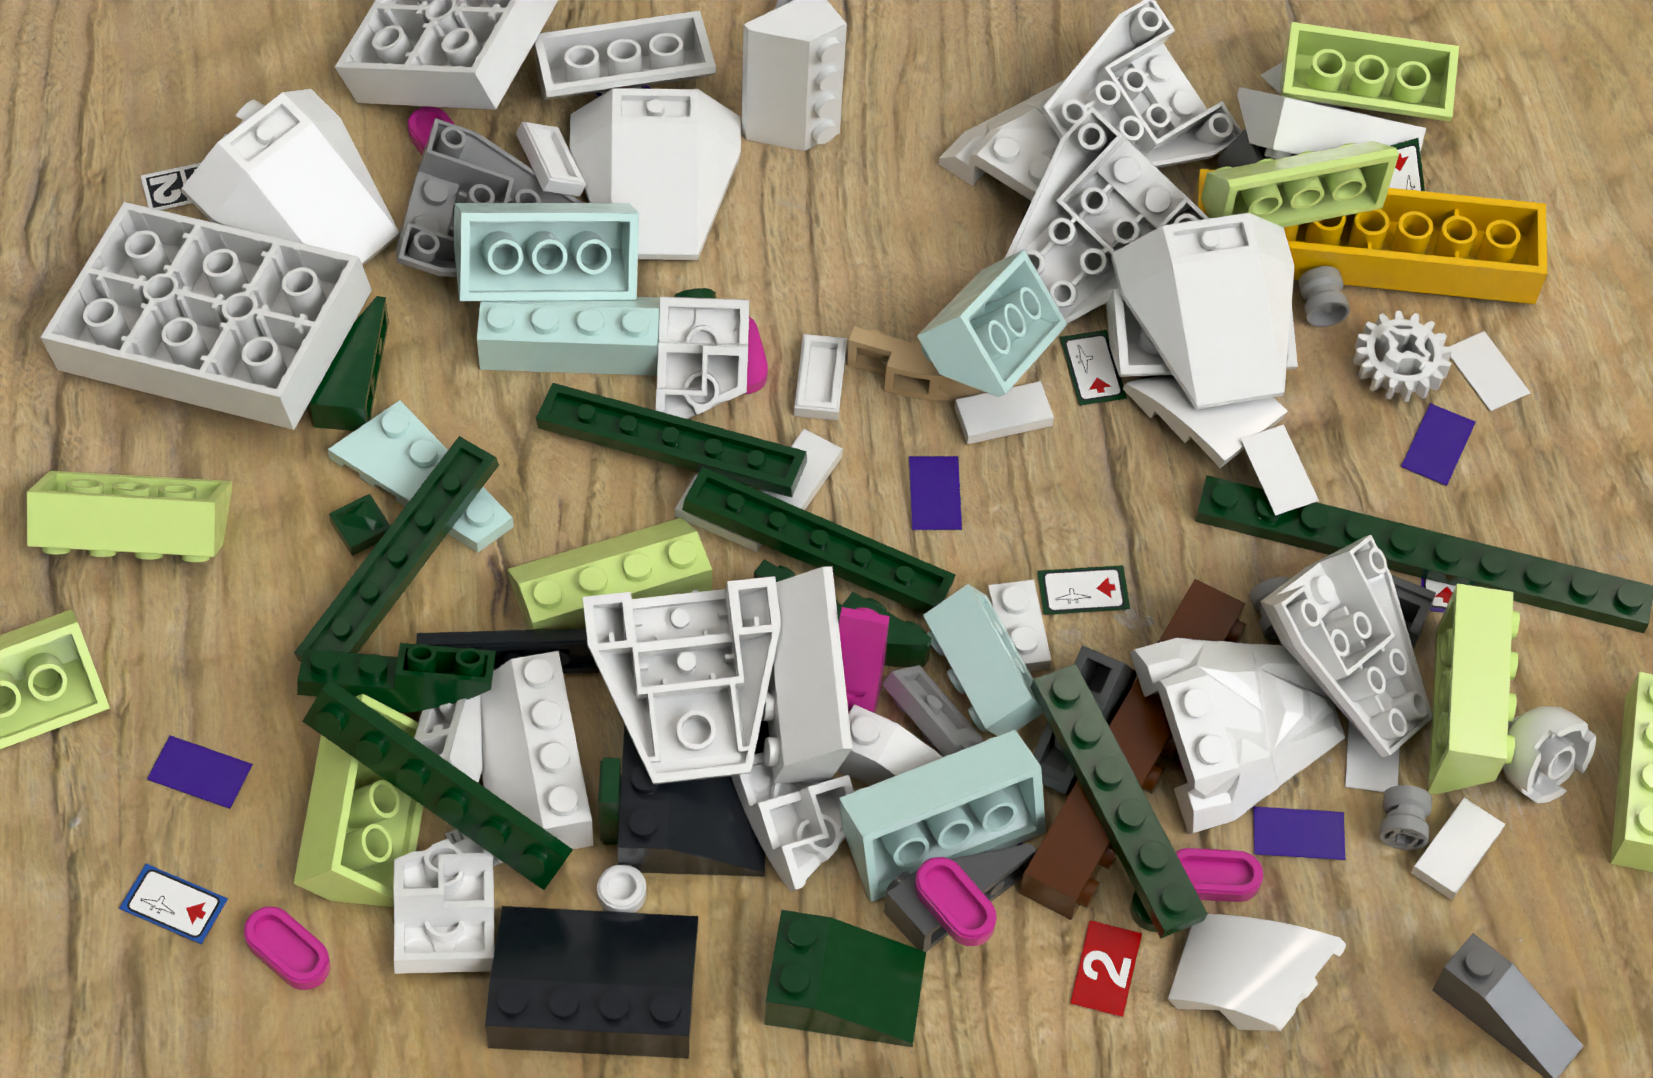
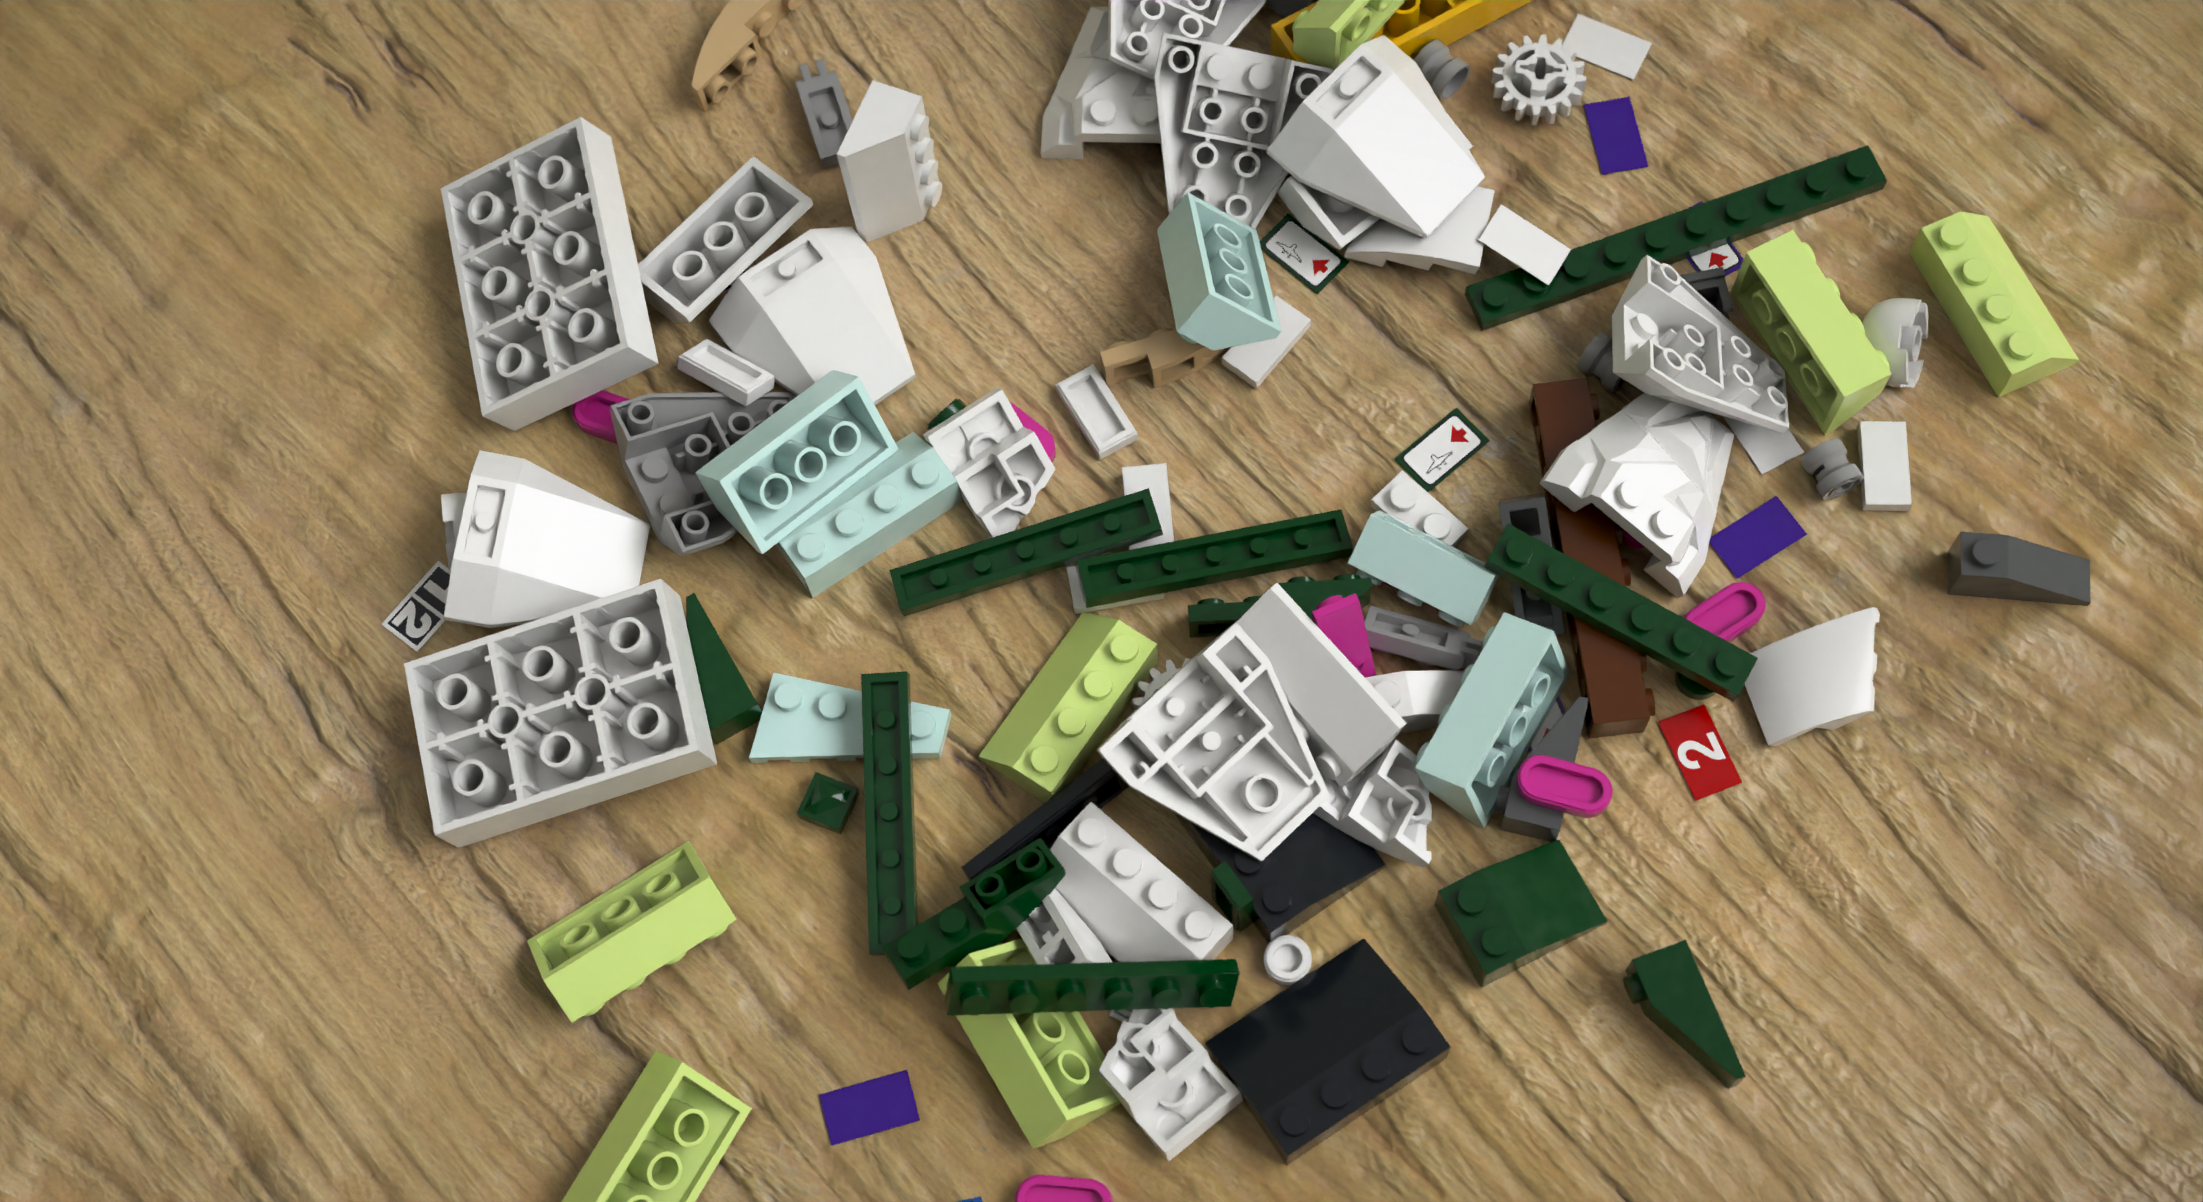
camera: 25 degrees left, 10 degrees up
dark purple sticker [909,456,962,530] -> none

